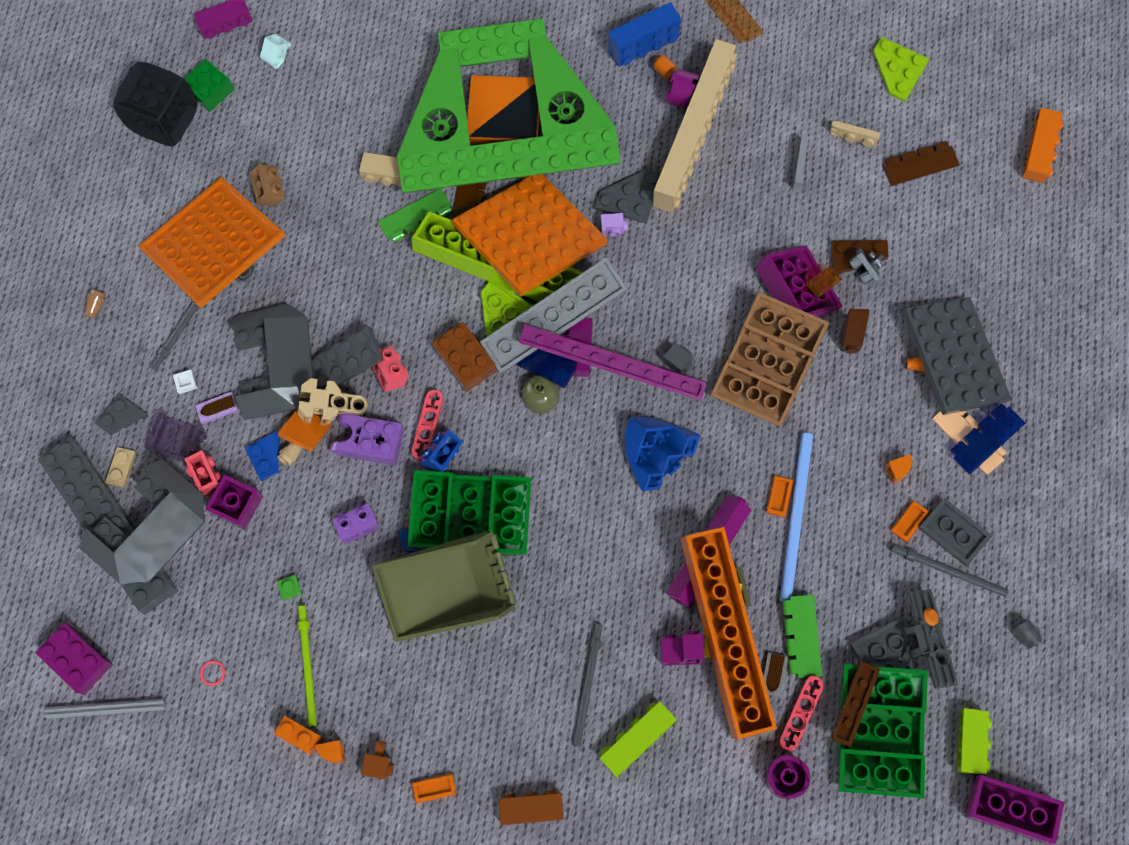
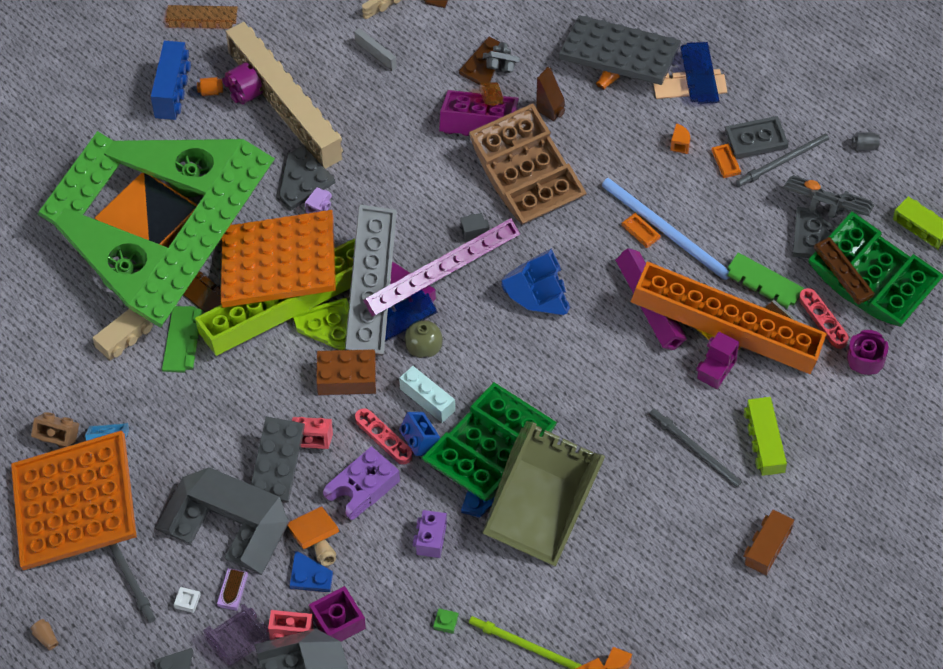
camera: 60 degrees left, 15 degrees down
tan connector [297,378,368,425] -> none
dark orange brick [361,741,394,780] -> none
orange tile [412,774,457,804] -> none
none -> dark azure plate [85,423,129,441]
none -> light aqua brick [399,366,456,423]

